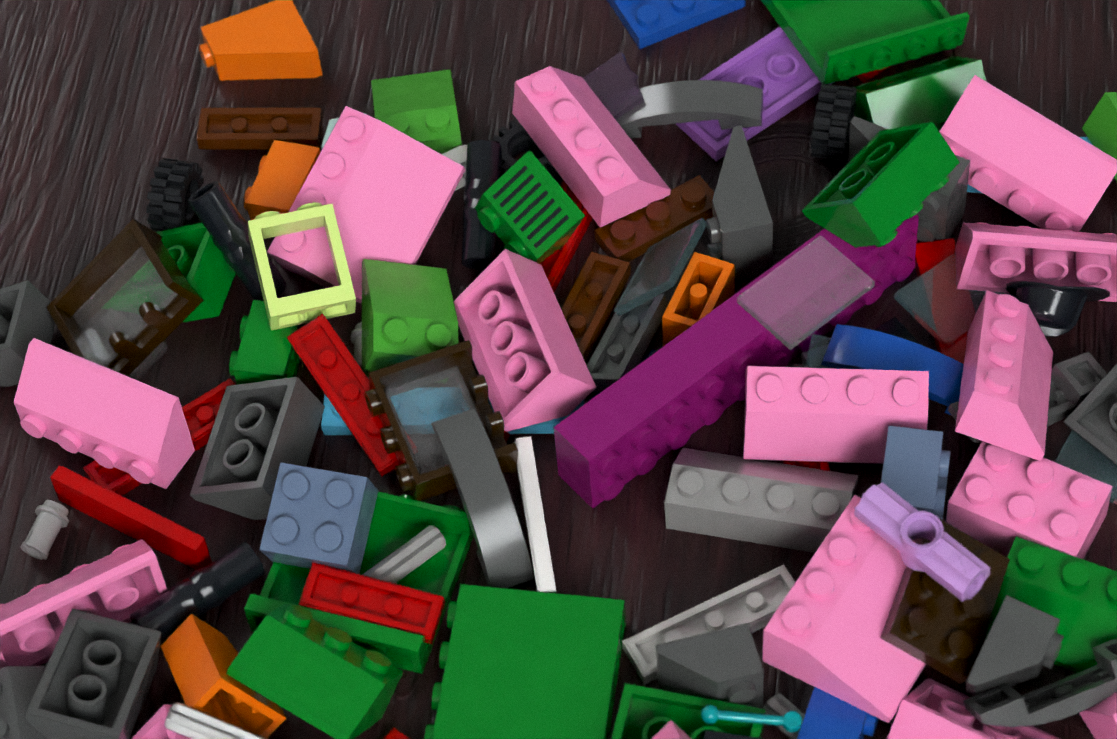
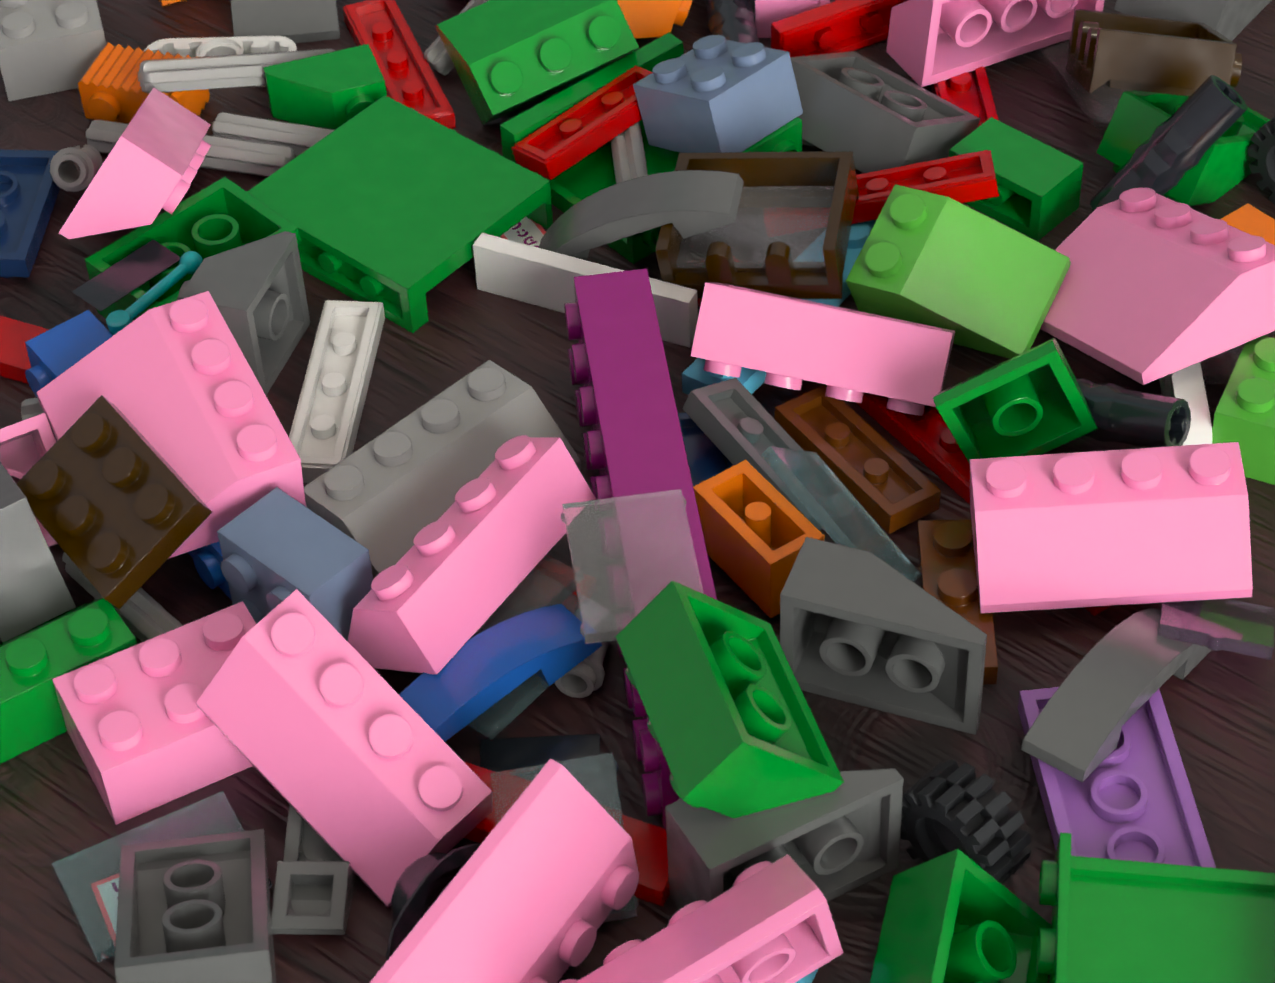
camera: 120 degrees right, 10 degrees down
yellowish green window [248,202,356,331] -> none
lavender piece [855,483,990,602] -> none

